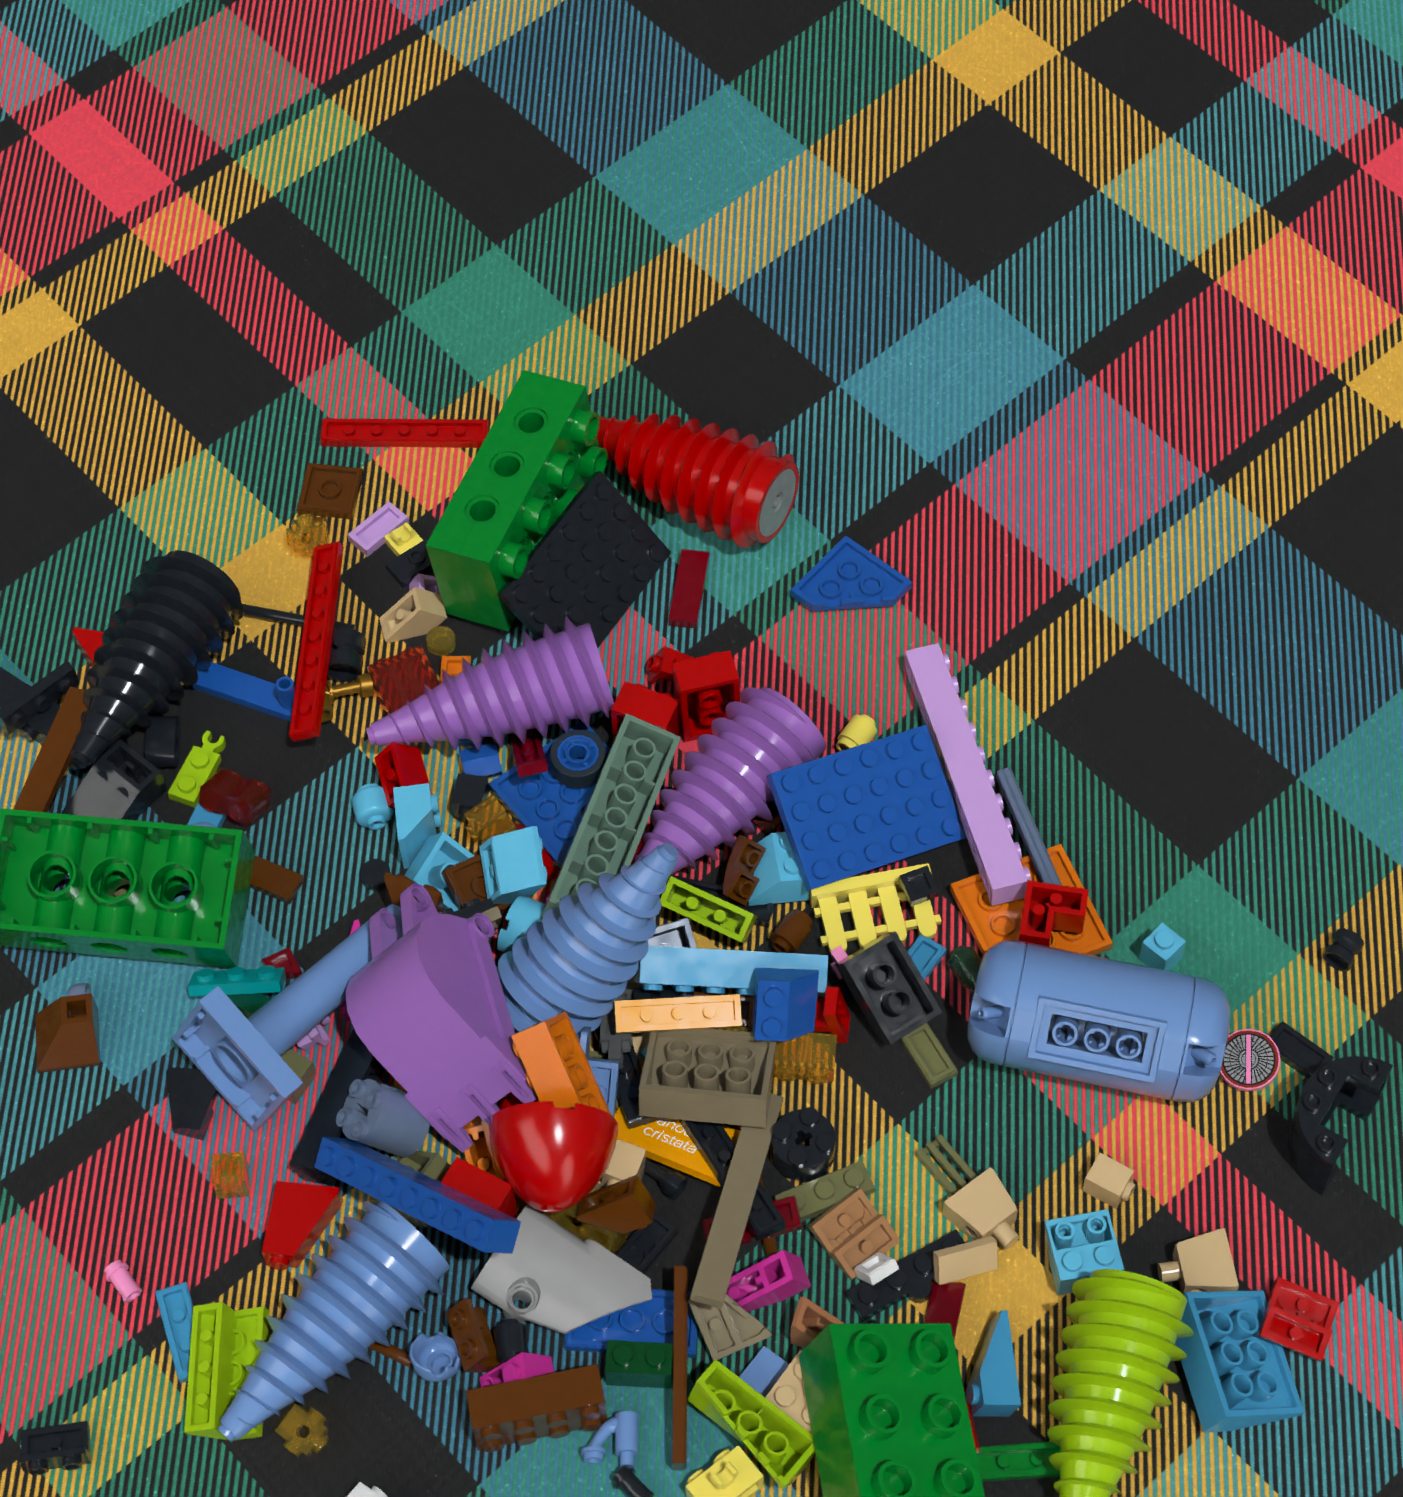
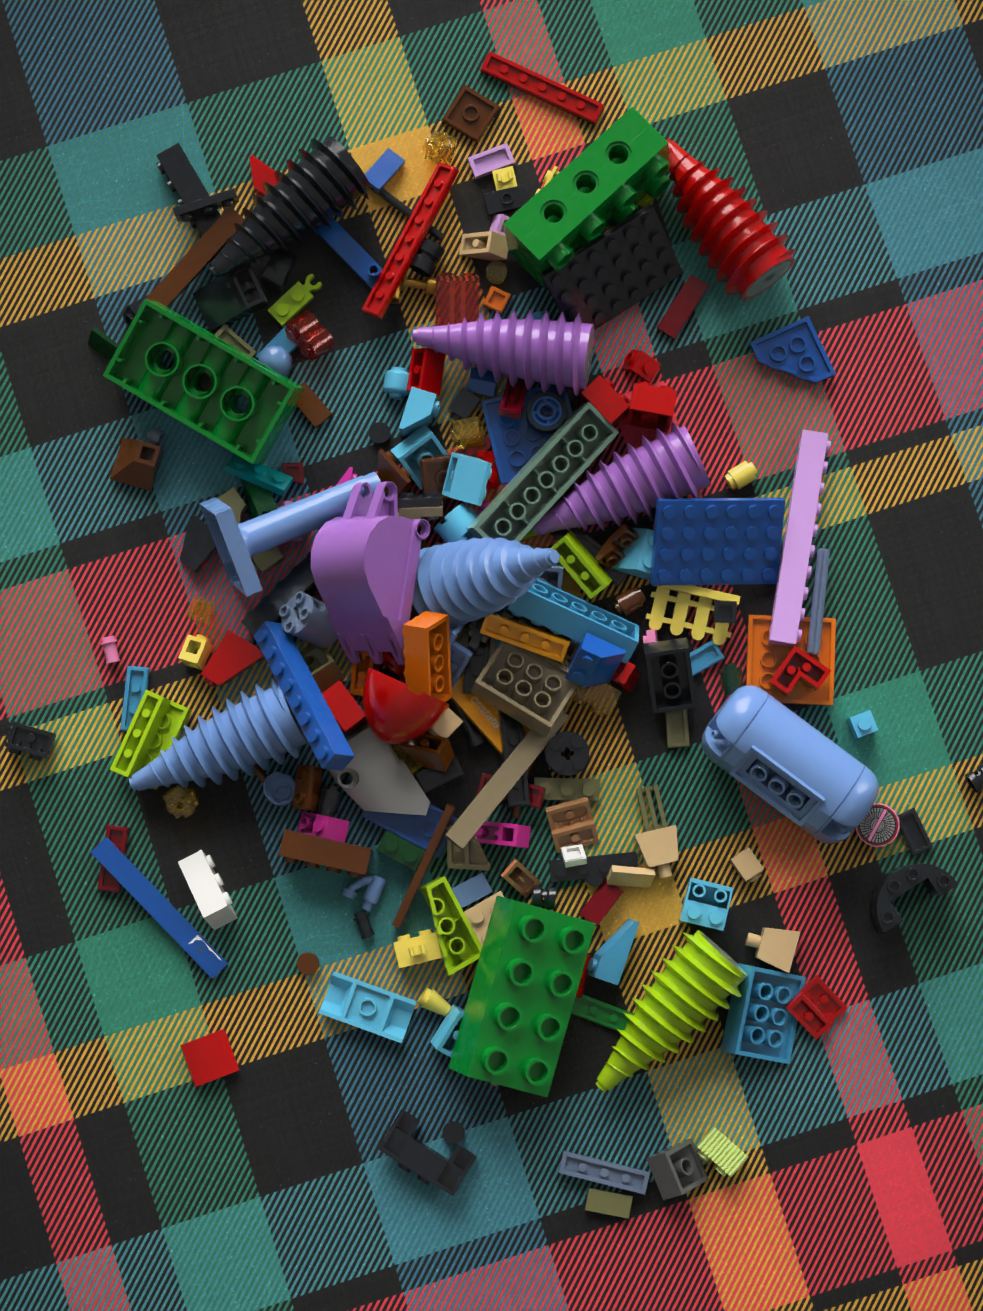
camera: 25 degrees right, 25 degrees up
none -> light yellow brick [178,634,213,670]
none -> blue tile [365,148,405,193]

